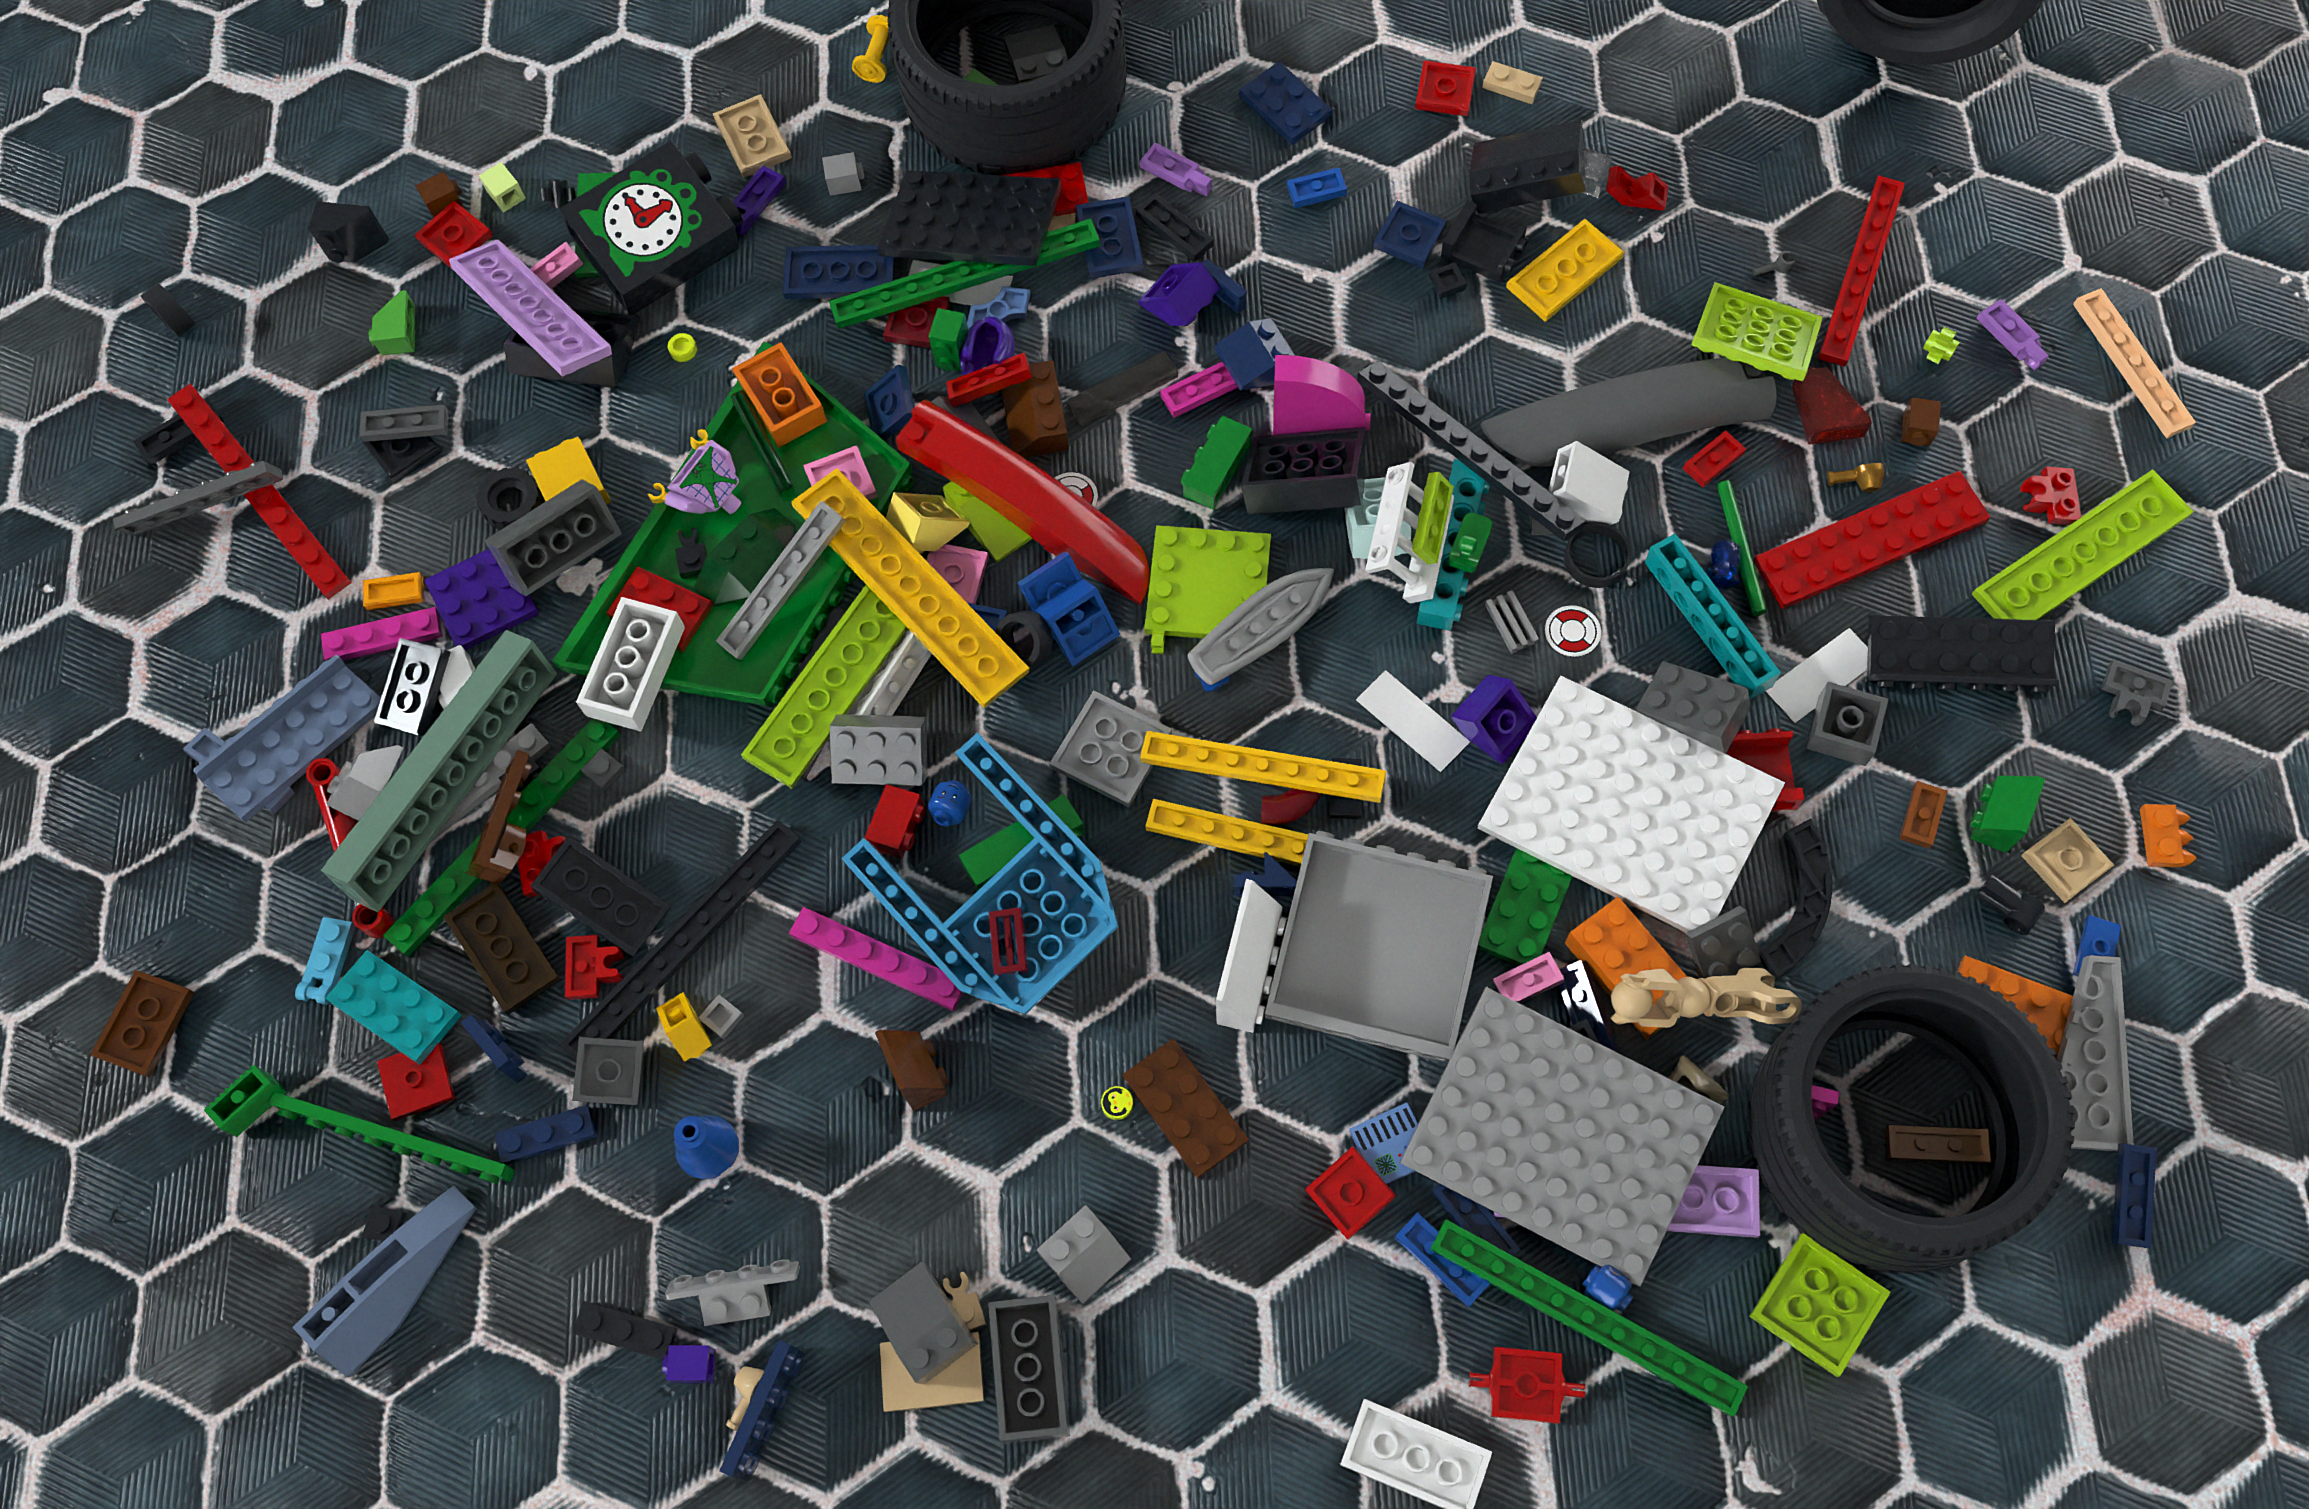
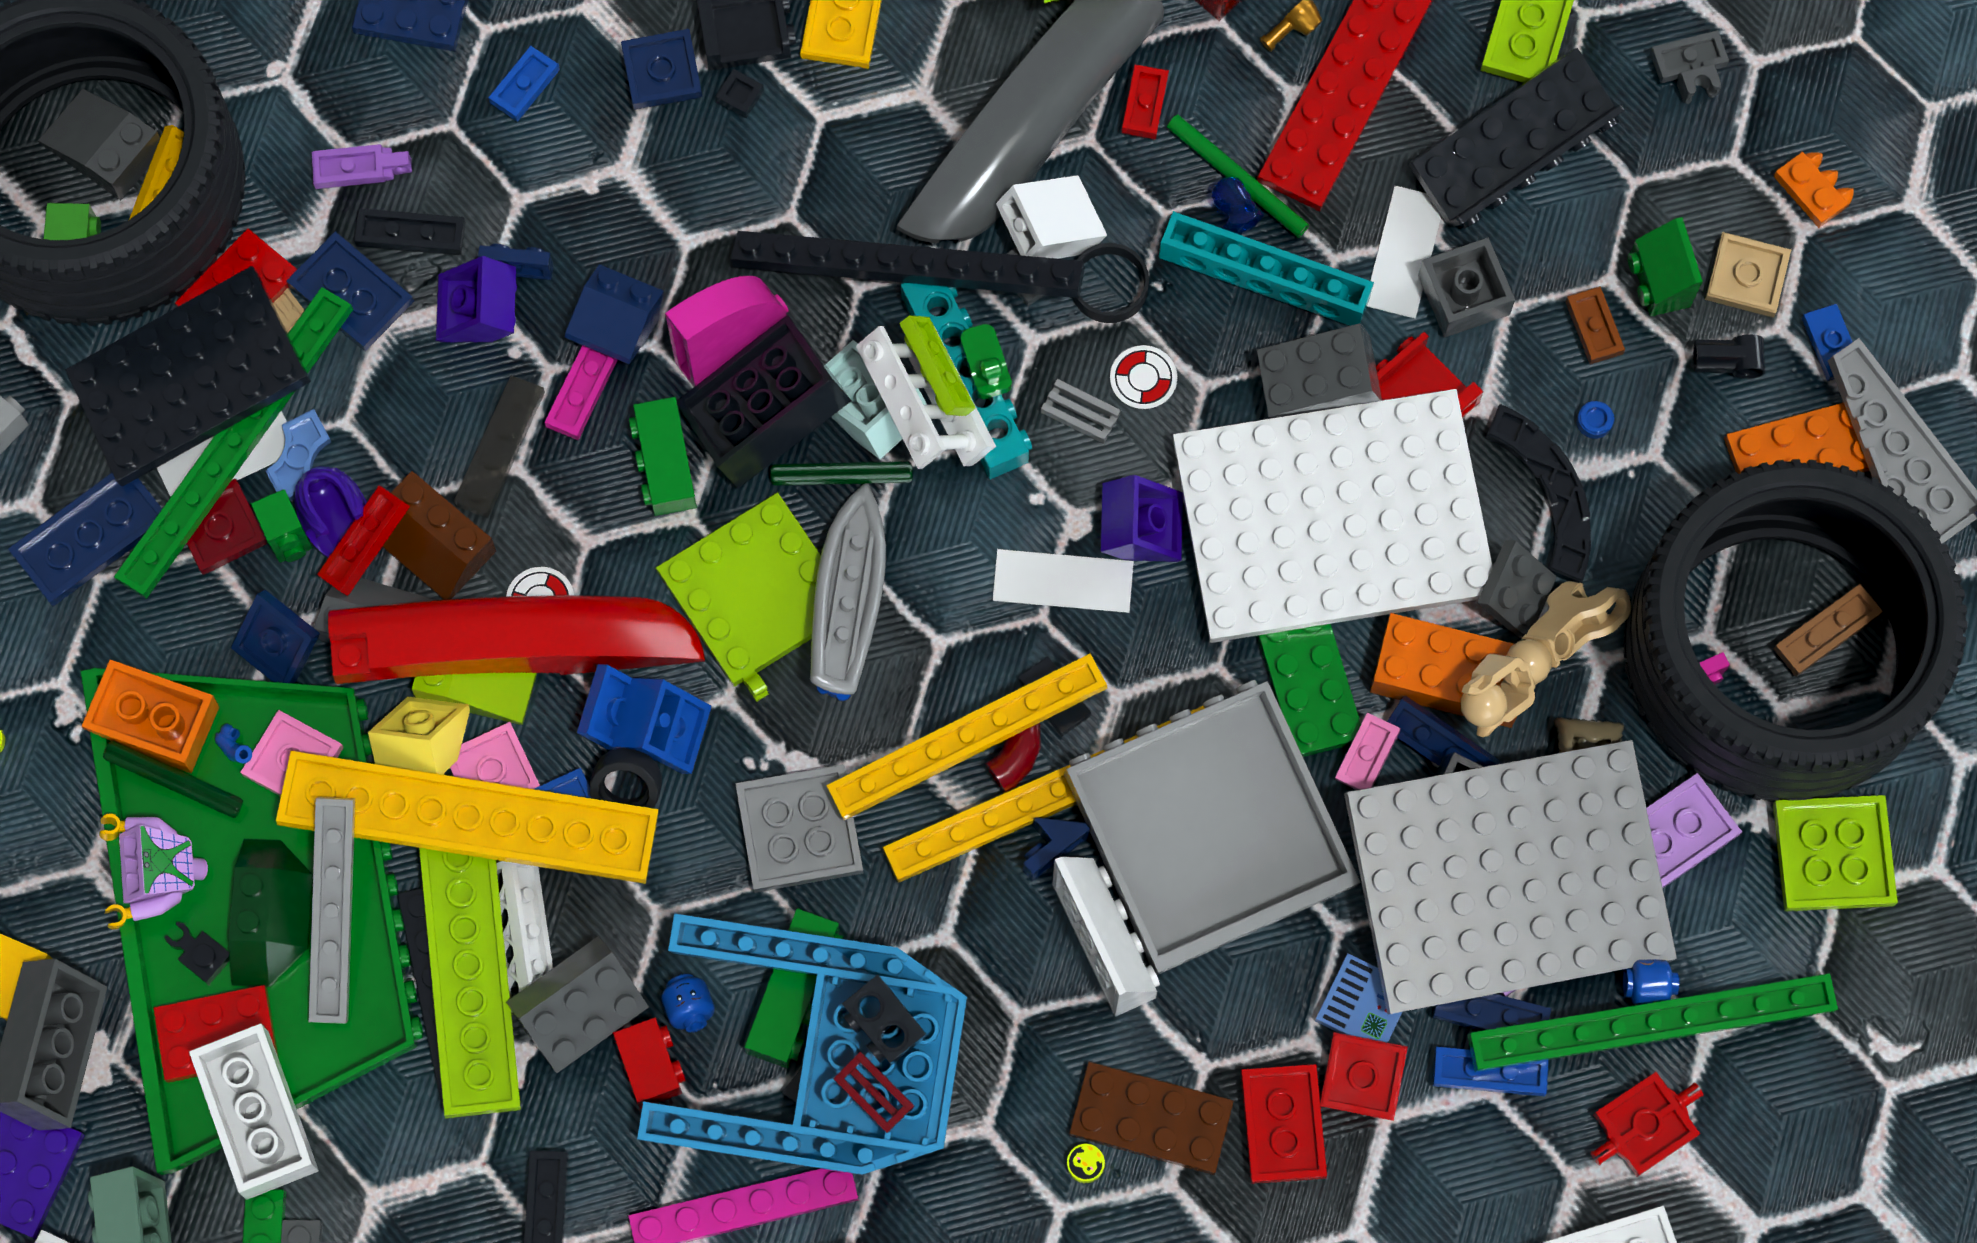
camera: 45 degrees left, 5 degrees up
none -> blue arm [215,724,252,764]
none -> dark green axle [771,461,913,485]
none -> black brick [842,974,928,1065]
none -> red plate [1241,1064,1327,1184]
none -> blue tile [1577,401,1614,439]

